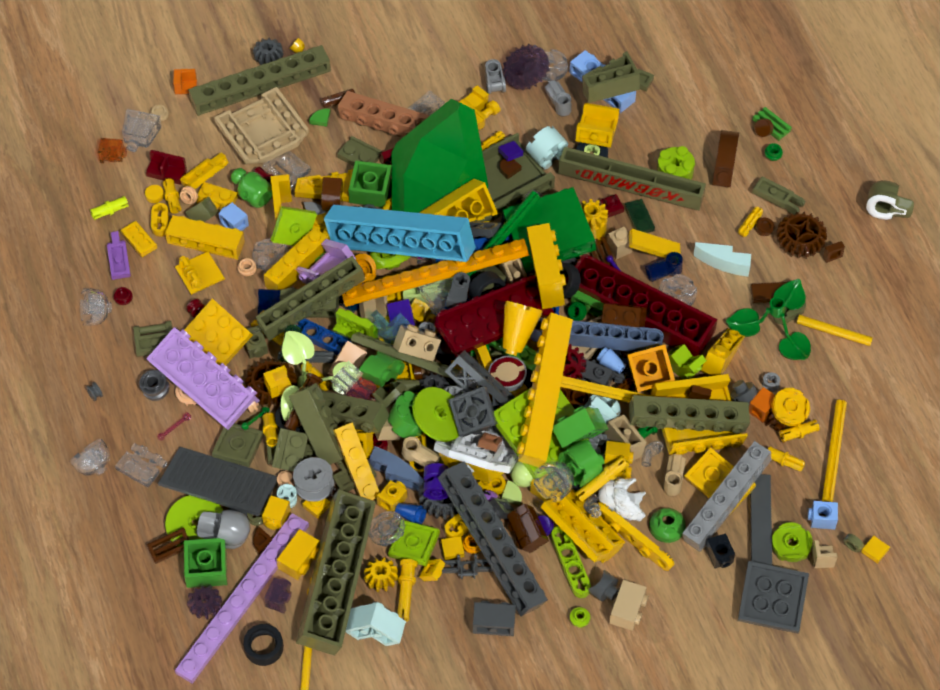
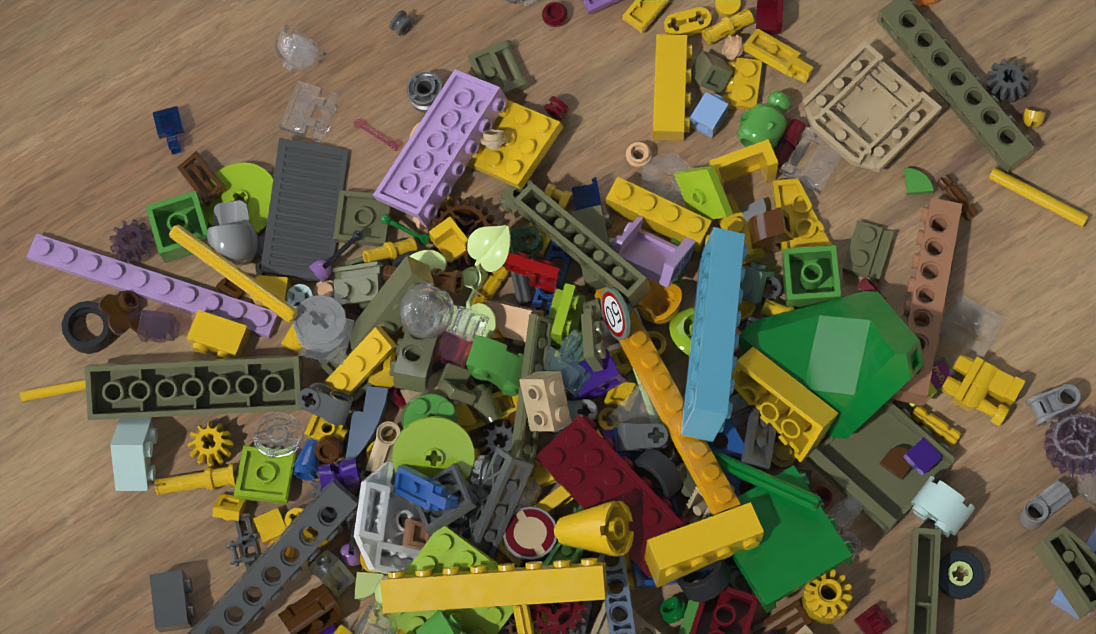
camera: 85 degrees right, 15 degrees up
yellow hinge [175,252,225,295] -> none
yellow panel [575,103,620,148] -> none
none -> reddish brown plate [98,290,144,335]
none -> clear blue plate [152,106,185,155]
none -> yellow axle [169,225,298,322]
none -> dark grey piece [298,382,353,425]
none -> clear piece [299,311,354,365]
none -> hinge [308,230,363,282]
none -> reddish brown tile [314,435,343,463]
none -> blue hinge [393,465,458,511]
none -> clear cylinder [399,283,454,339]
none -> tan plate [480,129,507,149]
none -> red plate [505,252,559,293]
none -> olive hinge [581,298,606,372]
none -> piece [601,287,633,340]
none -> yellow piece [988,167,1089,227]

